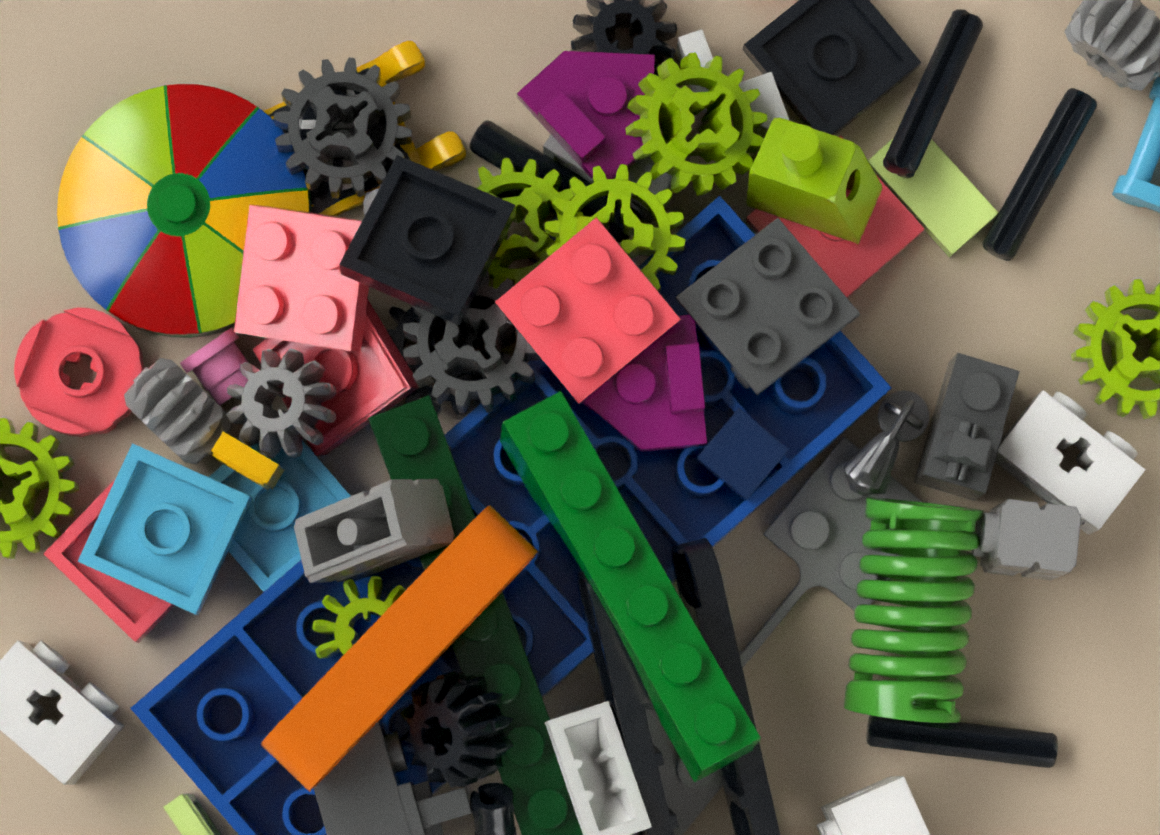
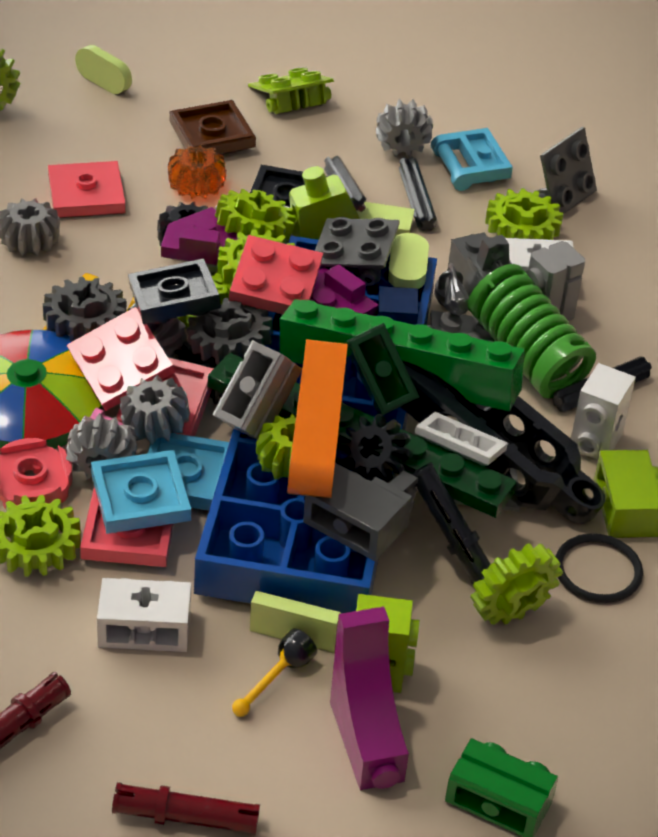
camera: 40 degrees left, 40 degrees down
yellow tile [211,432,285,490] -> none
none -> dark green slope [343,323,419,415]
none -> yellowish green tile [388,233,429,289]

